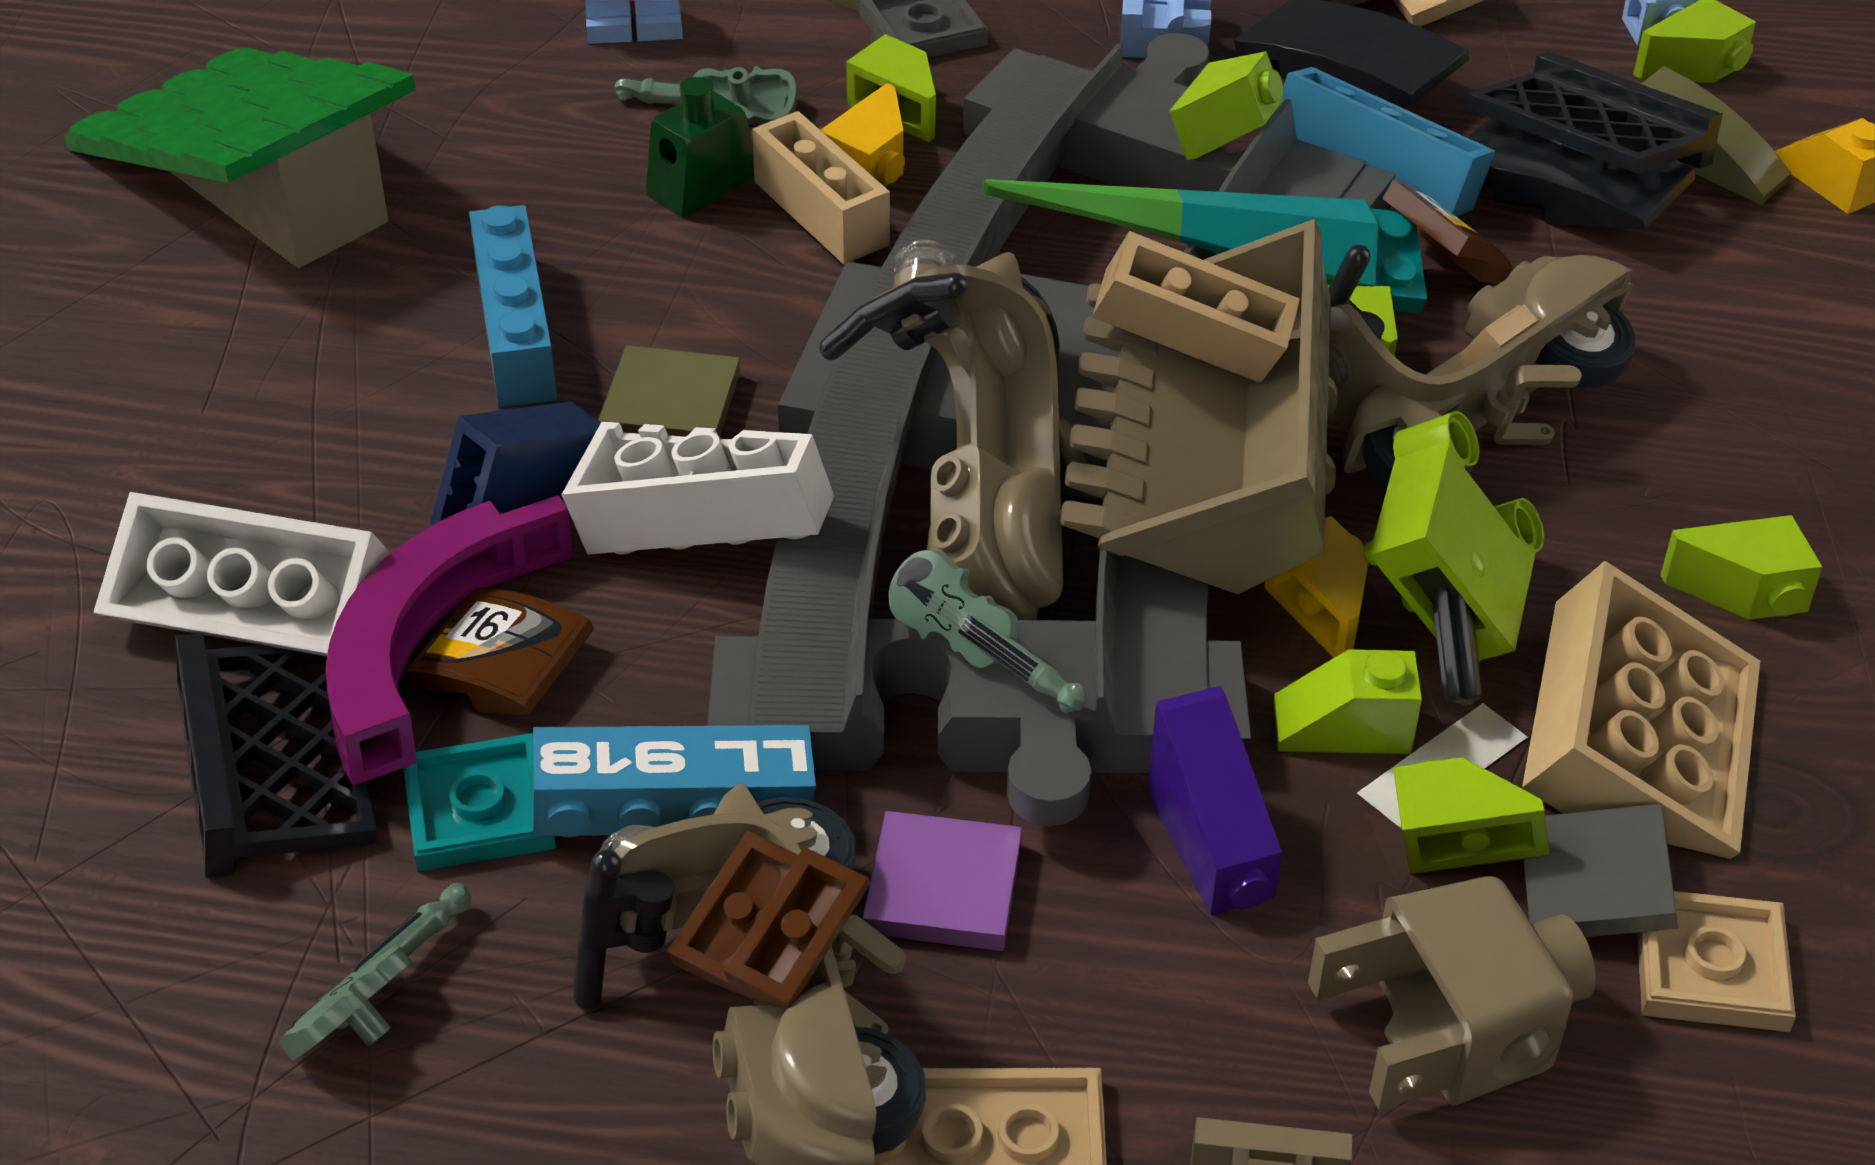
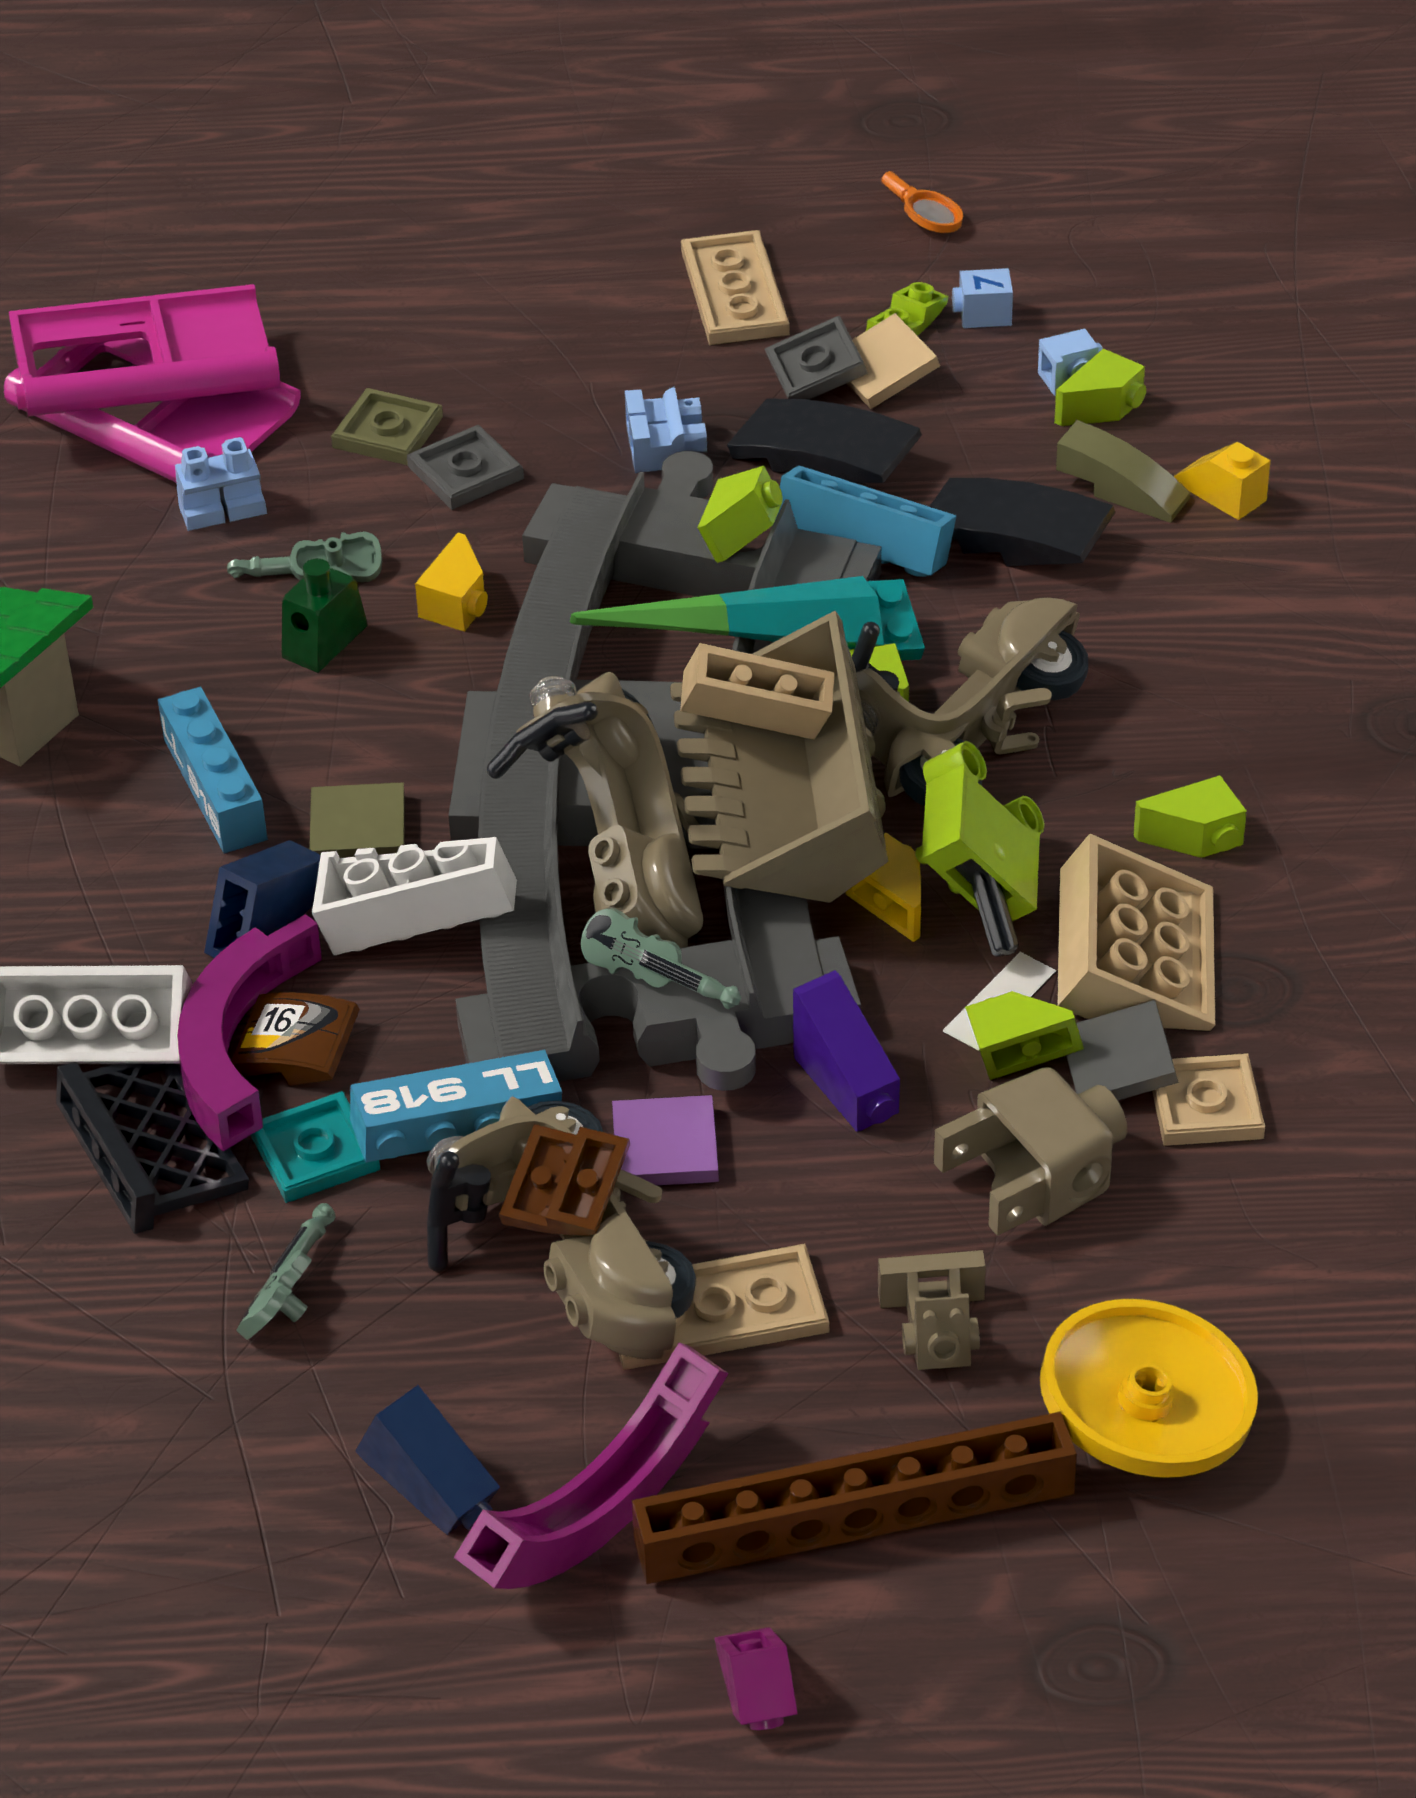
camera: 10 degrees left, 0 degrees up
tan brick [752,111,890,264] -> none
lime slope [846,34,936,142] -> none
lime slope [1273,649,1422,754] -> none
reddish brown slope [1382,179,1514,284] -> none
tan tile [1458,304,1538,367] -> none
black fence [1465,51,1723,174] -> none

